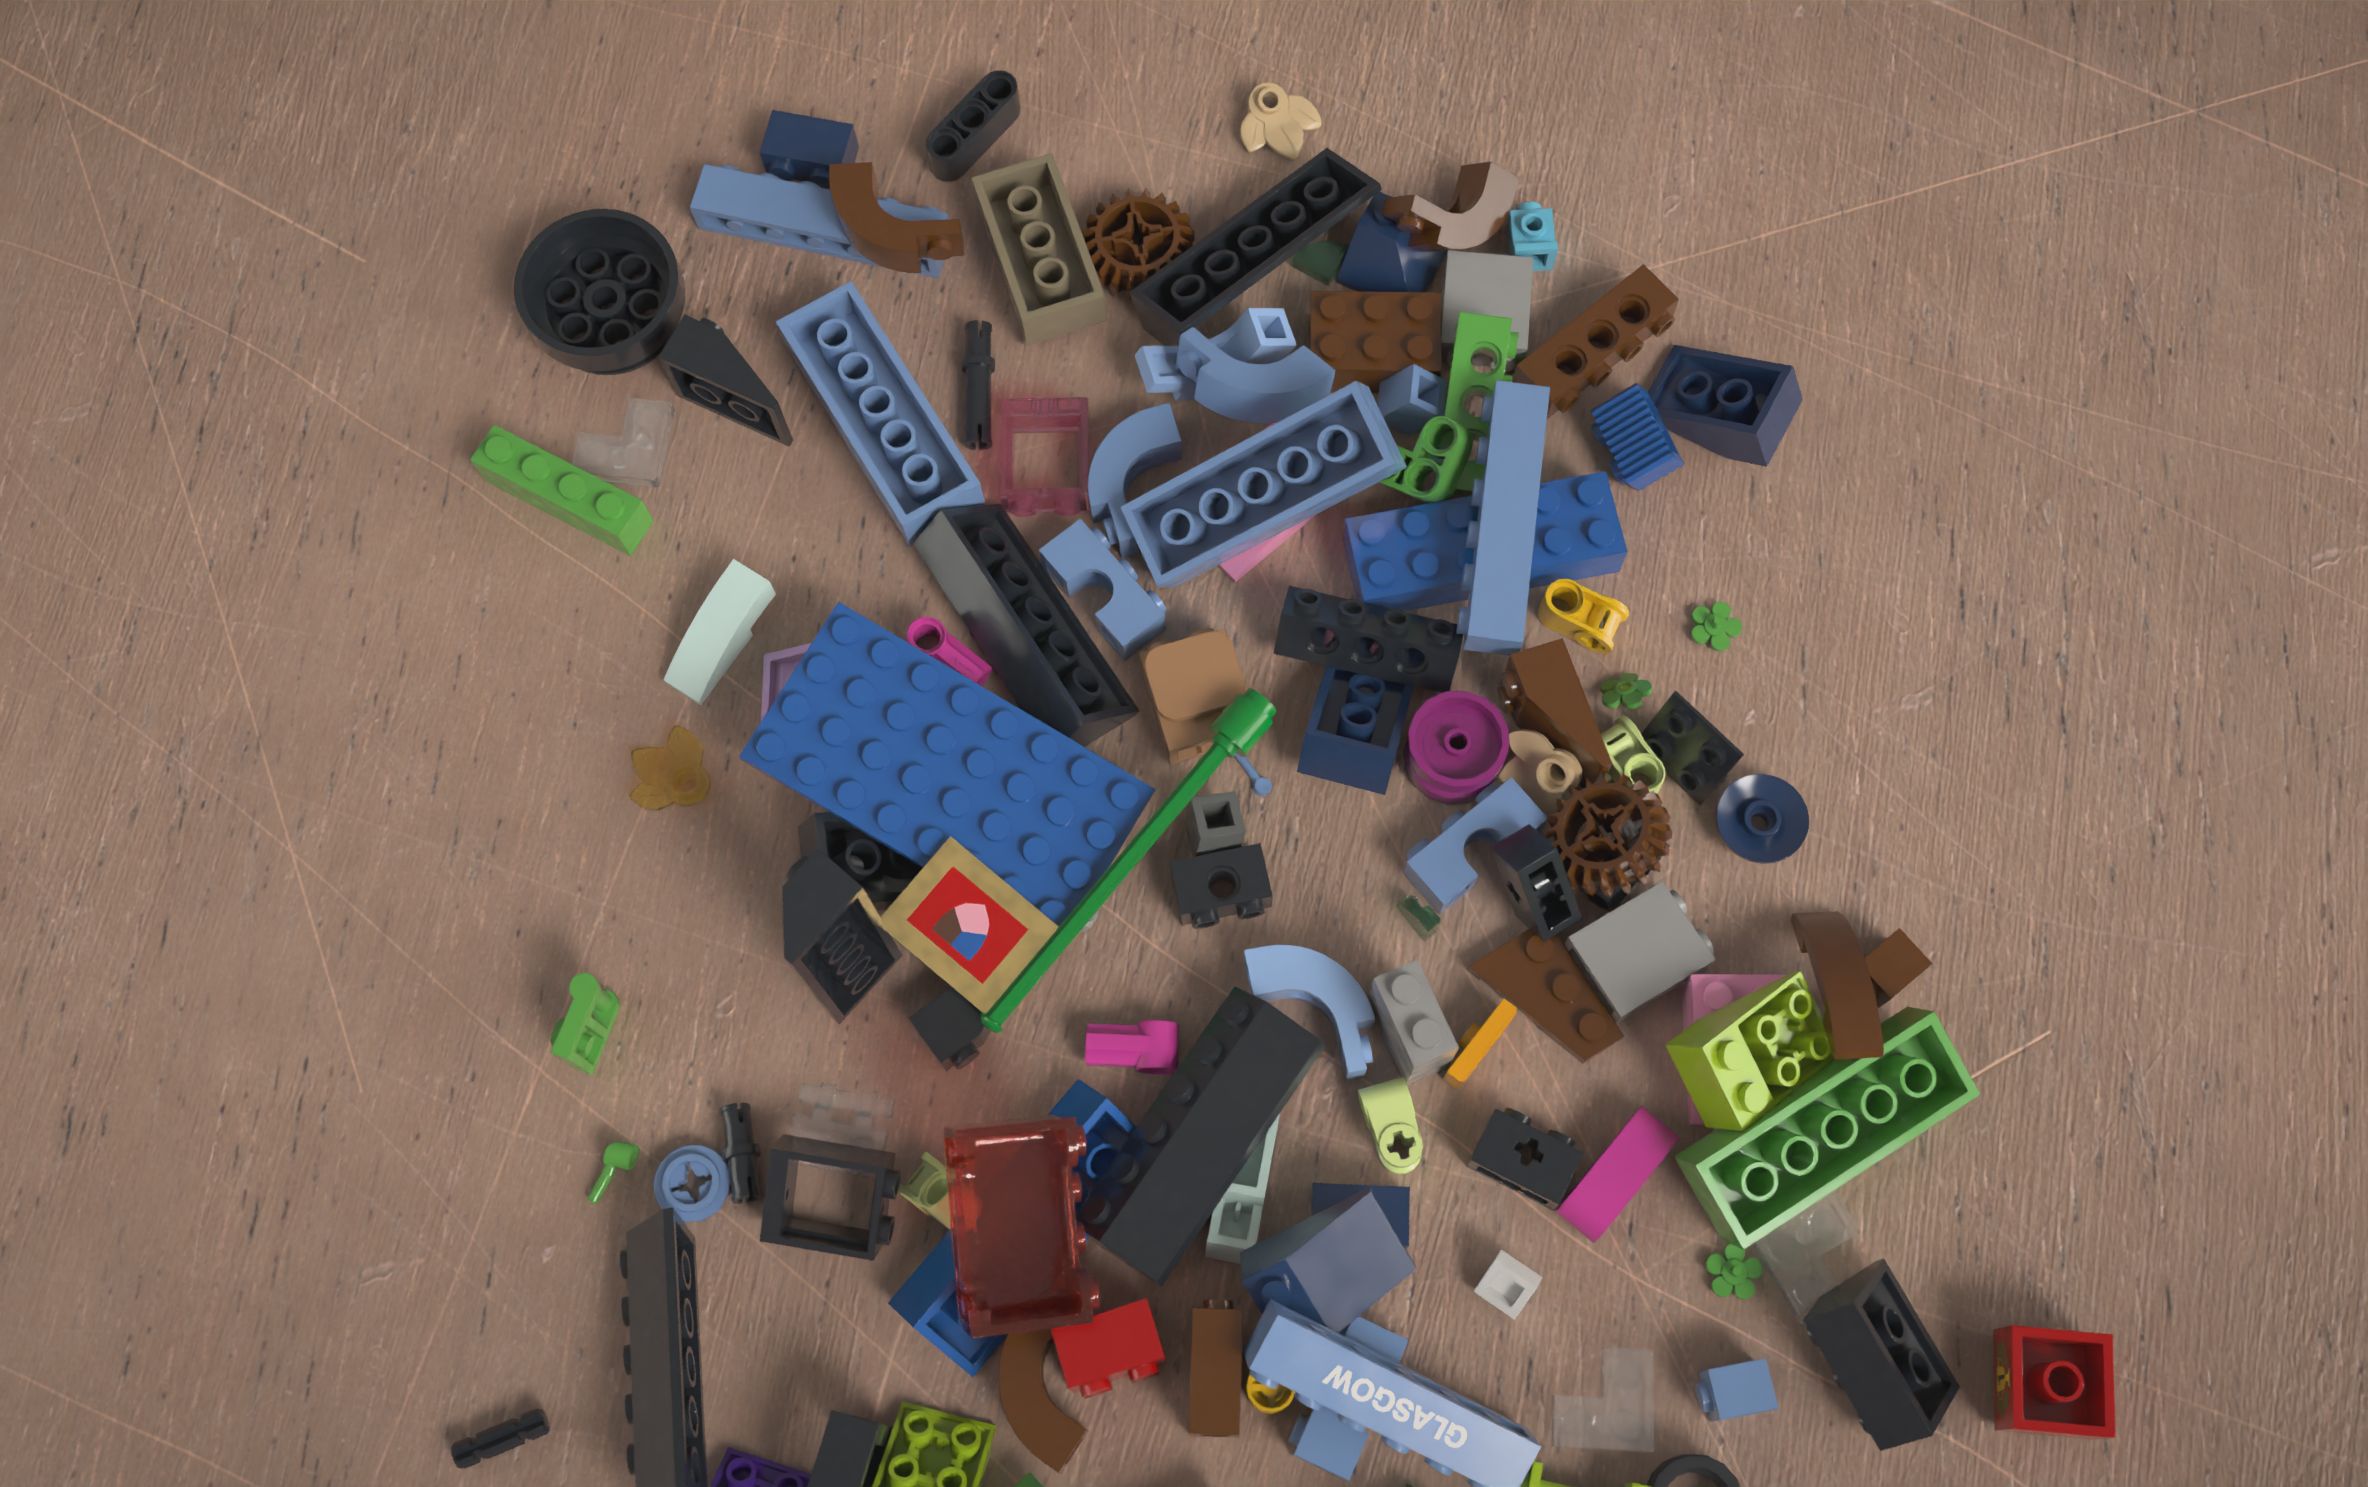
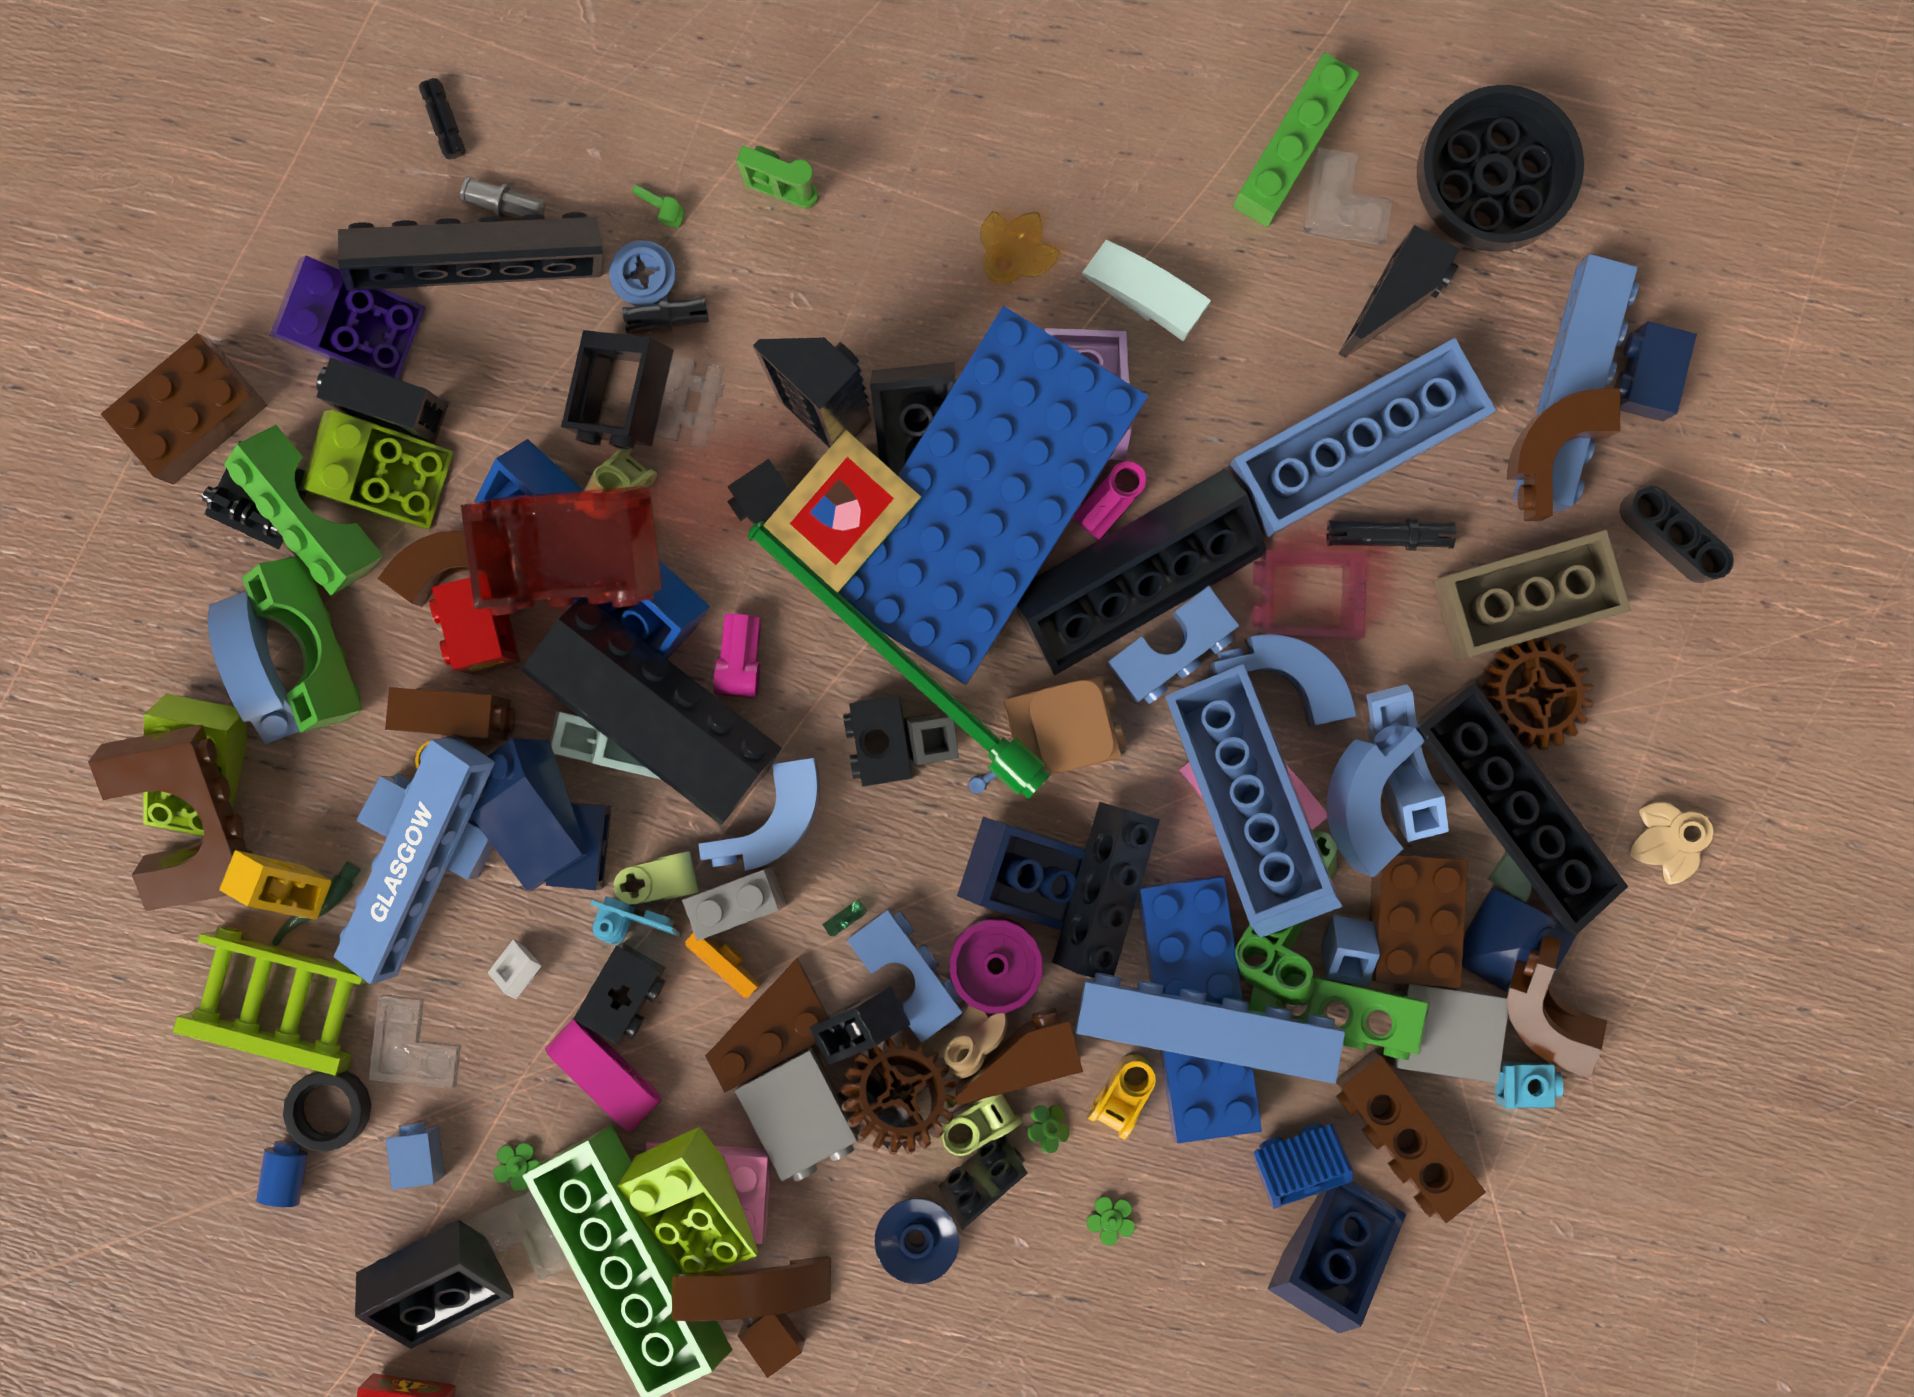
camera: 95 degrees right, 15 degrees up
none -> light grey axle [460,176,545,219]
none -> medium azure hinge [590,896,681,945]

